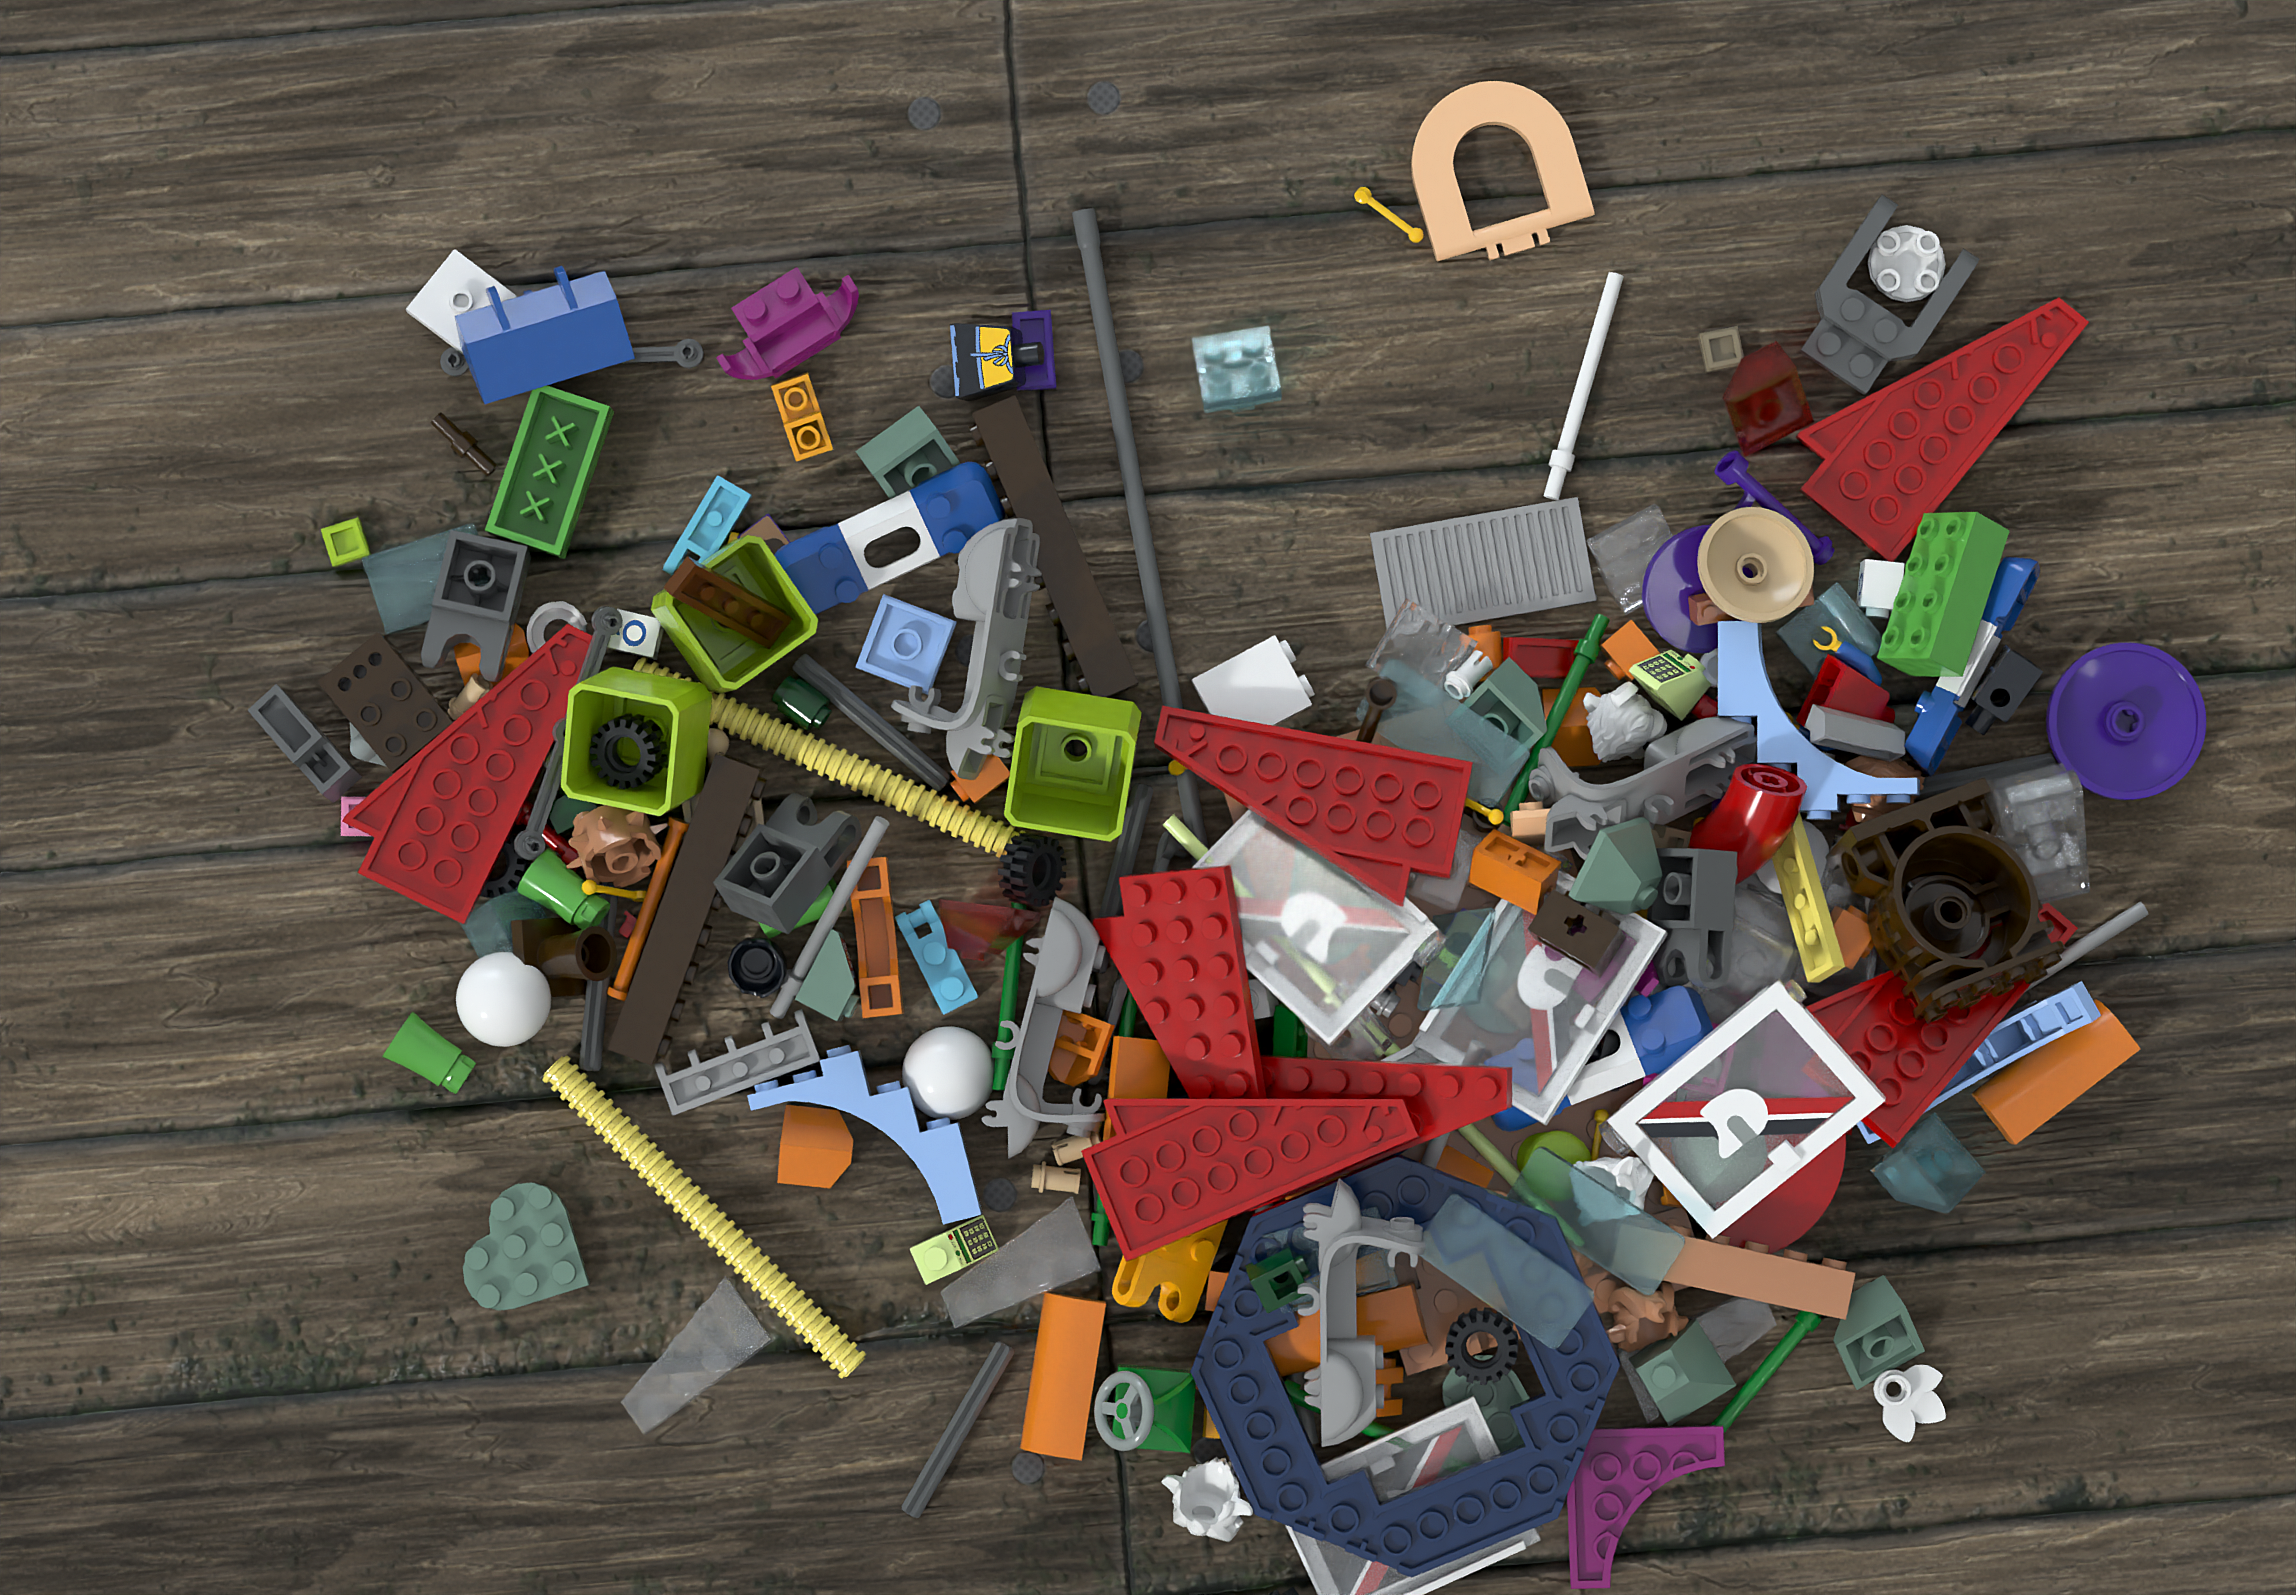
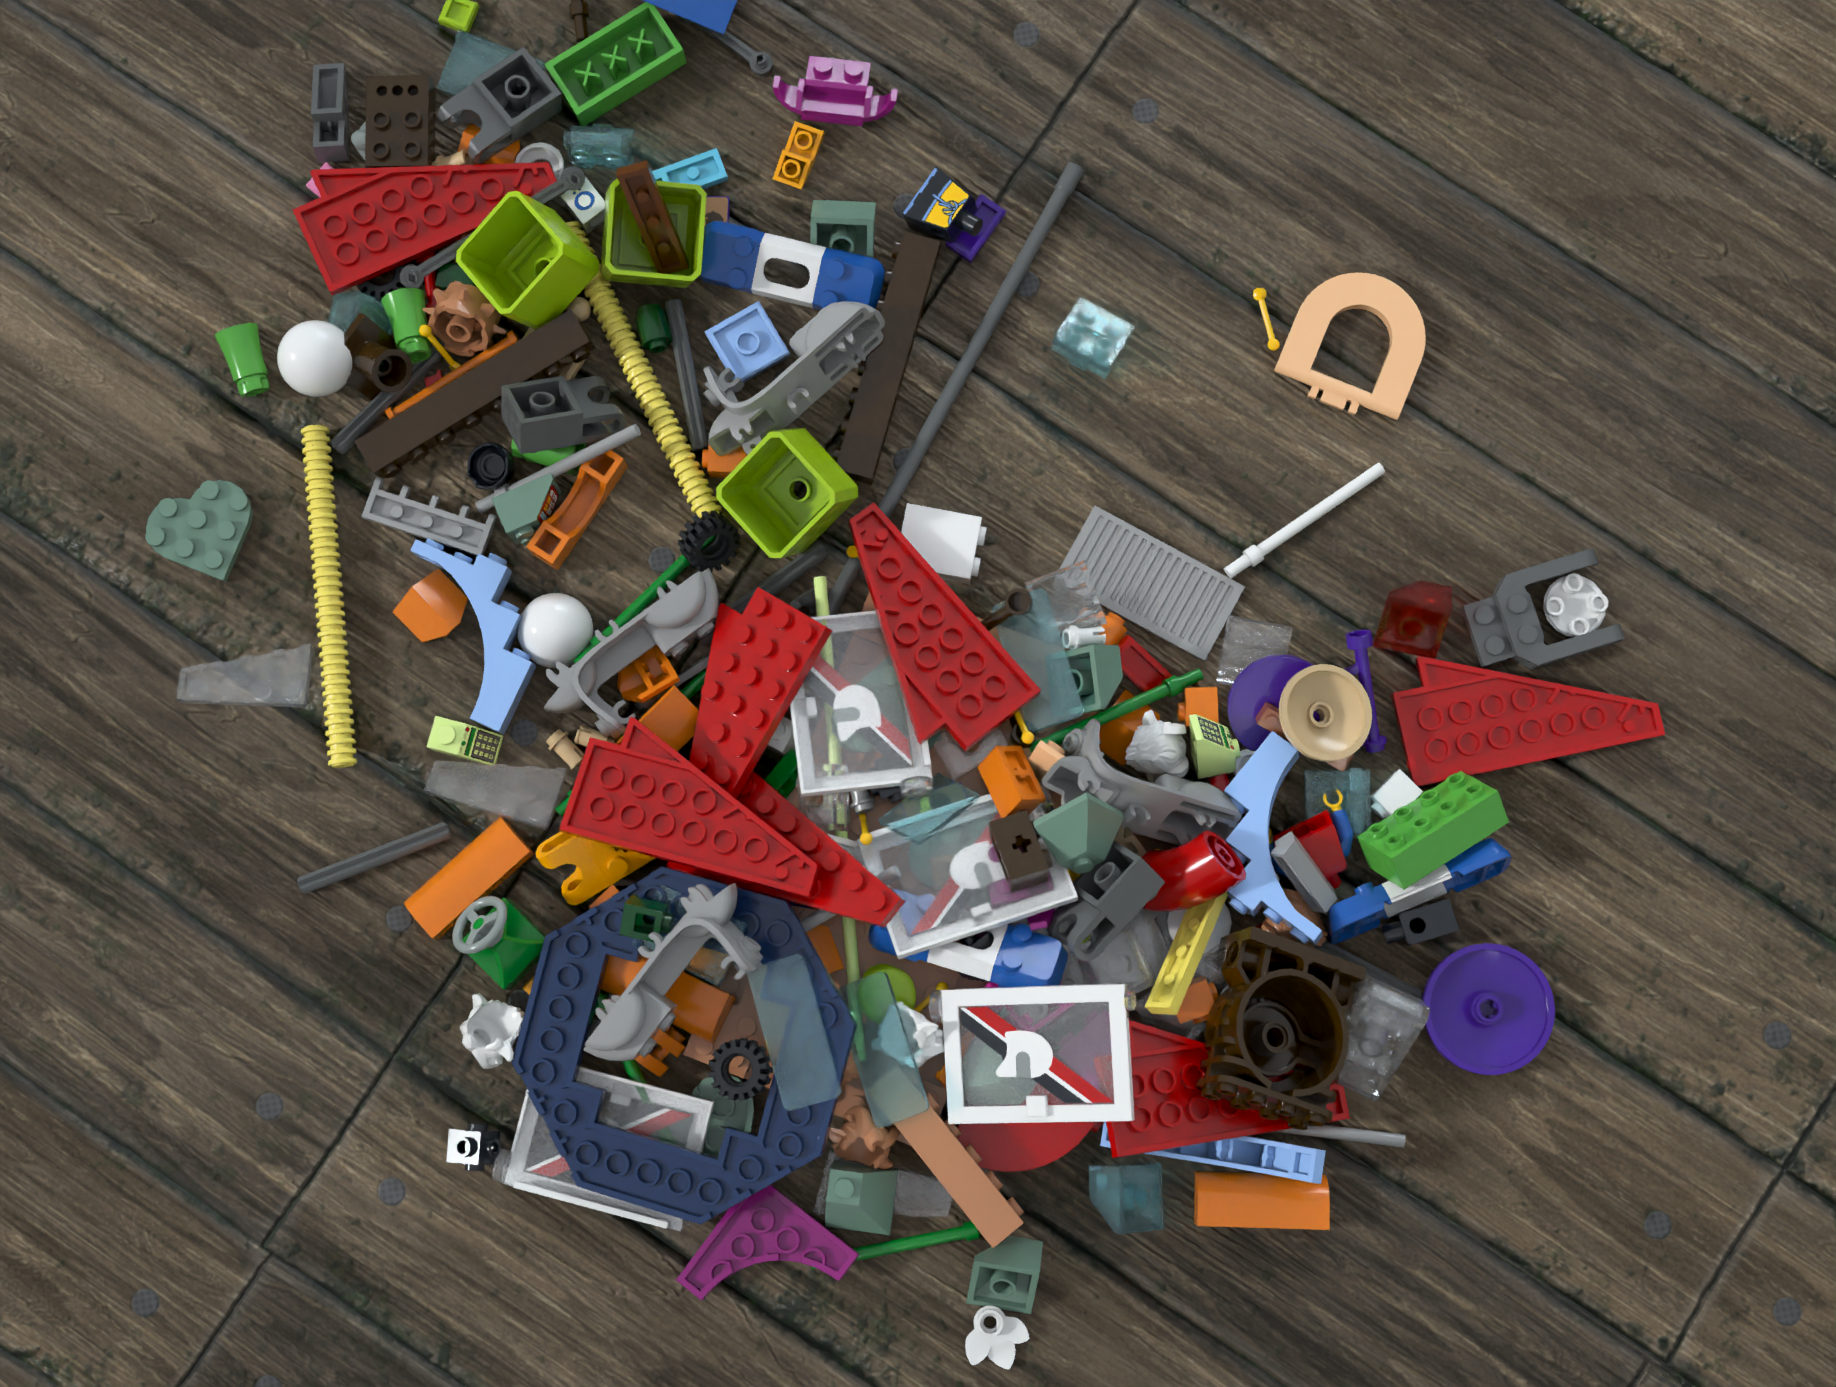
camera: 40 degrees right, 5 degrees down
black tyre [590,713,667,789] -> none
medium azure plate [895,899,979,1015] -> none
clear red slope [939,899,1041,961] -> none
dark tan tile [1698,326,1745,373] -> none
none -> clear light blue plate [563,124,634,170]
none -> yellow hinge [859,813,873,845]

